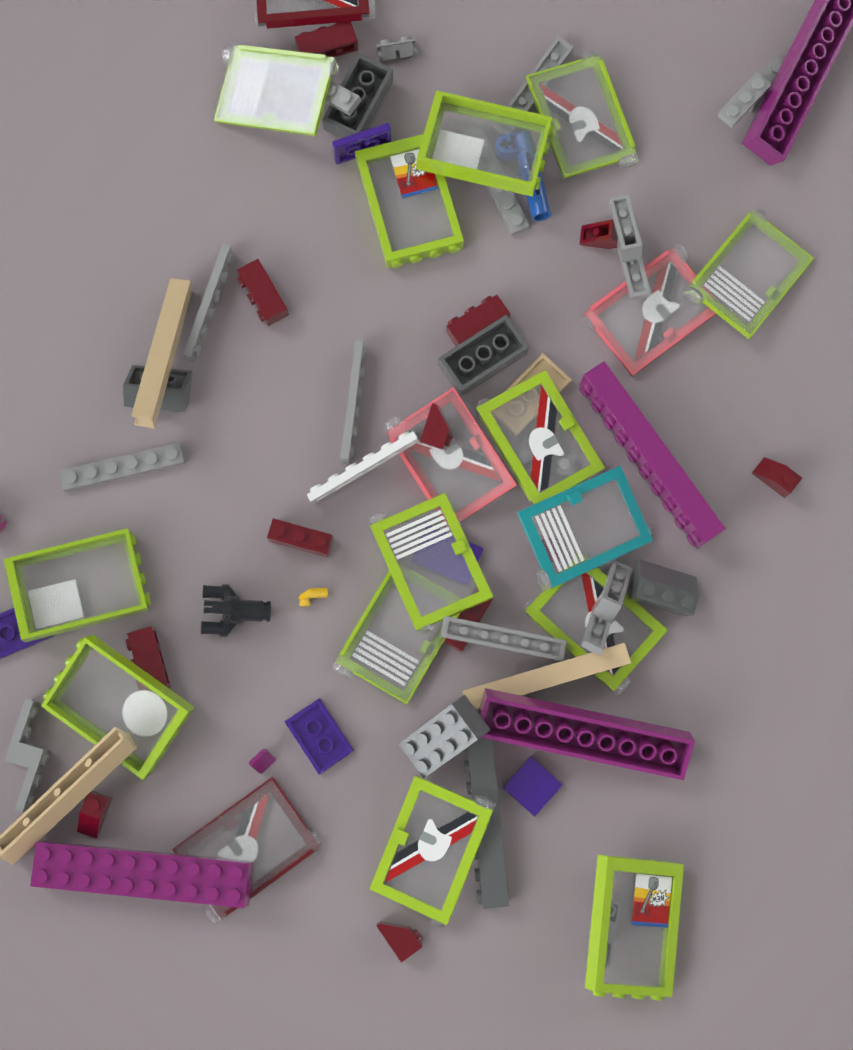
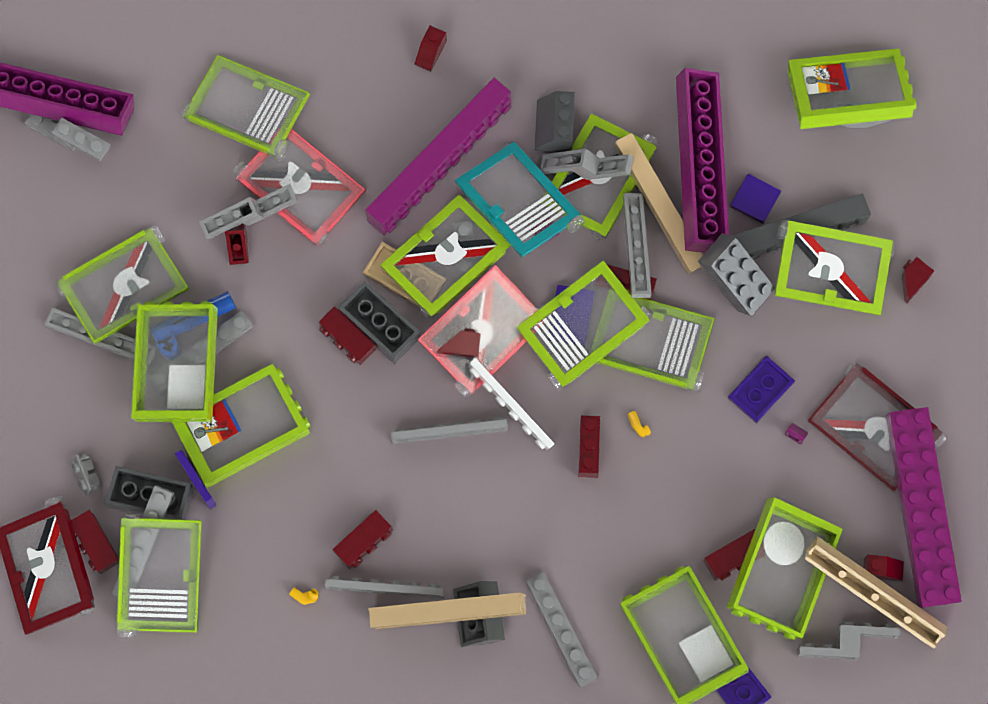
camera: 95 degrees left, 5 degrees down
black wheel [201,584,271,637] -> none
none -> yellow arm [289,587,319,605]

